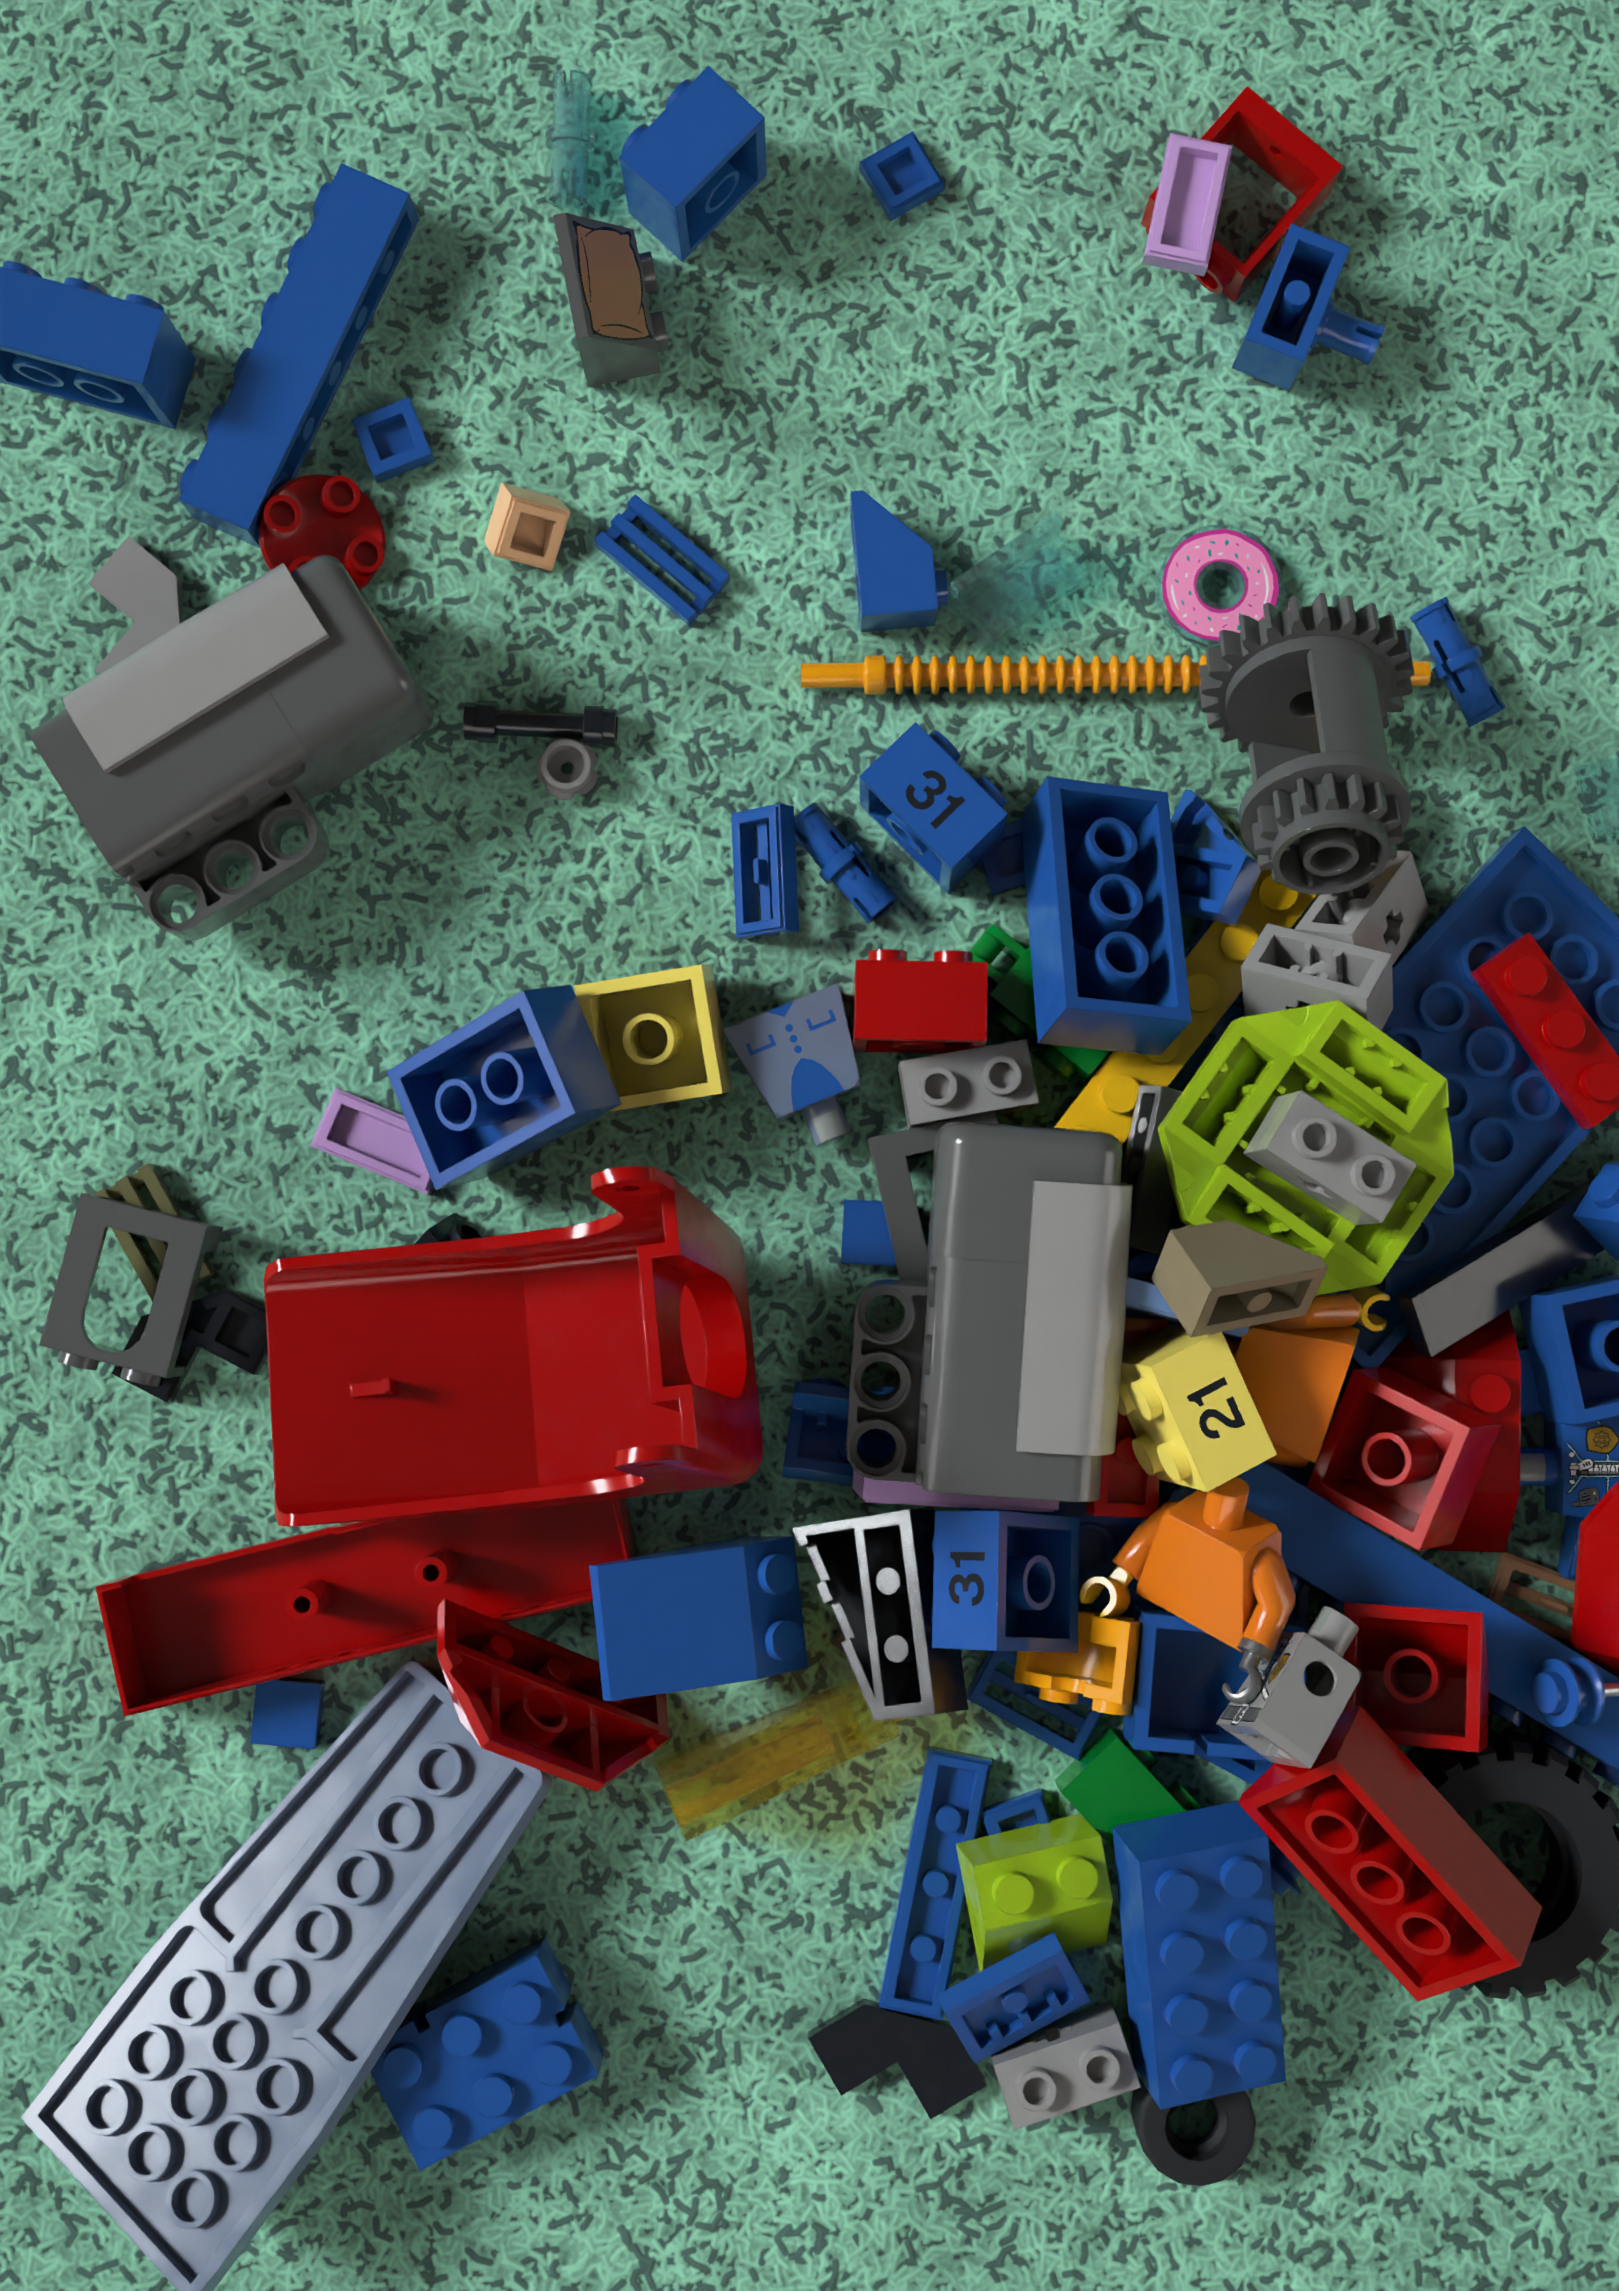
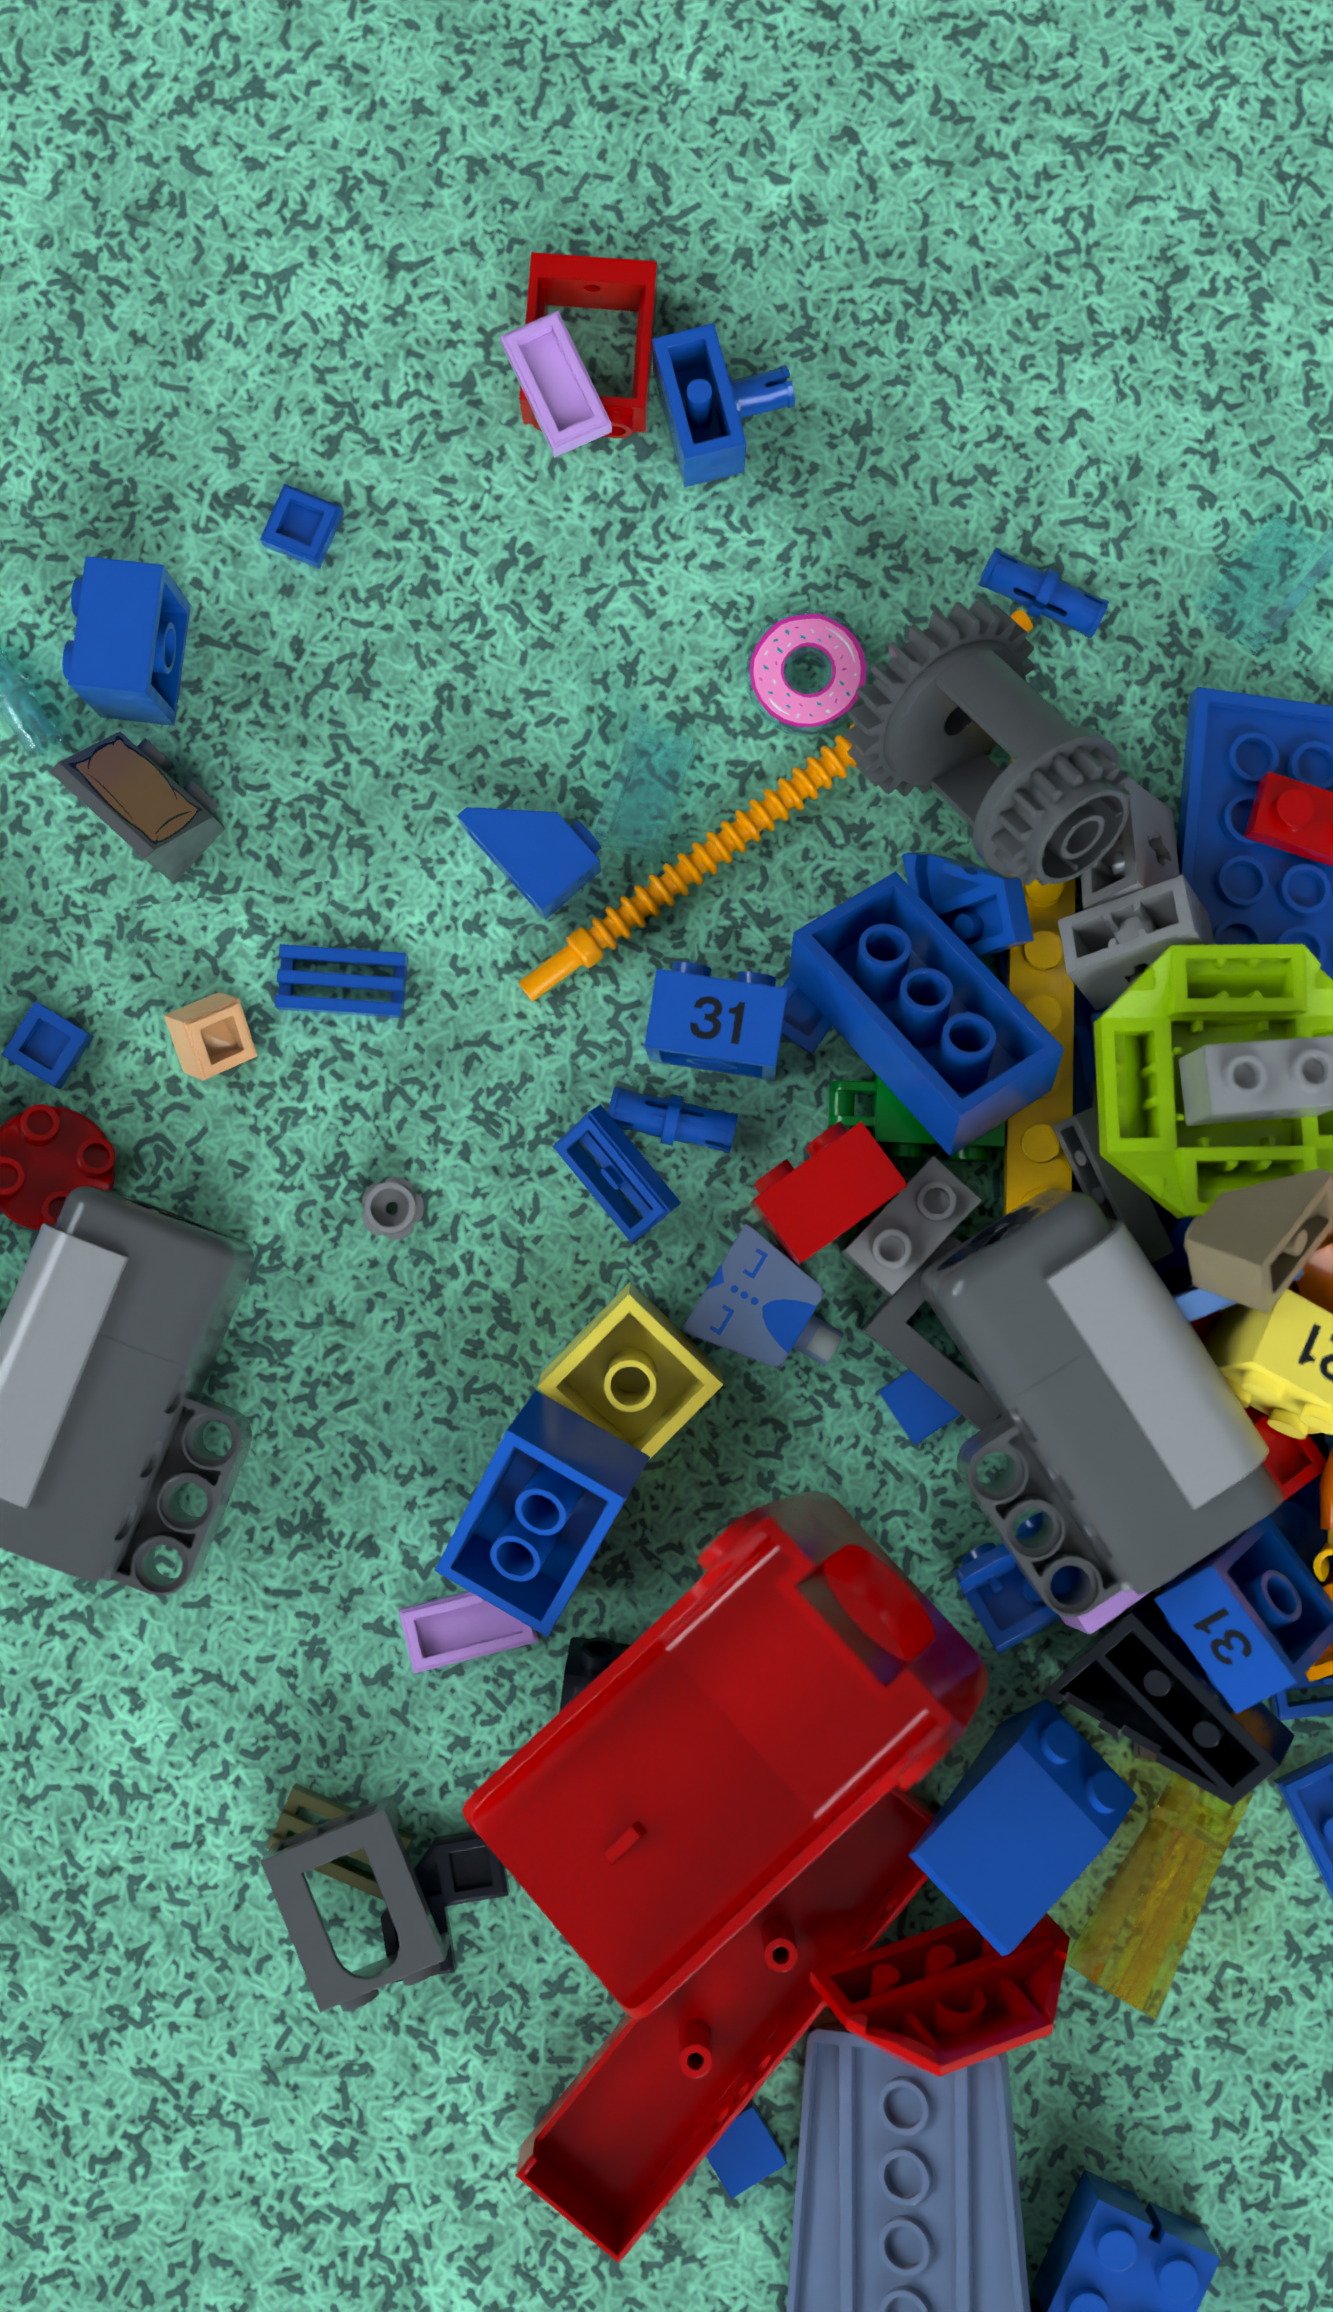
camera: 35 degrees left, 0 degrees up
black bar [463,700,618,749] -> none

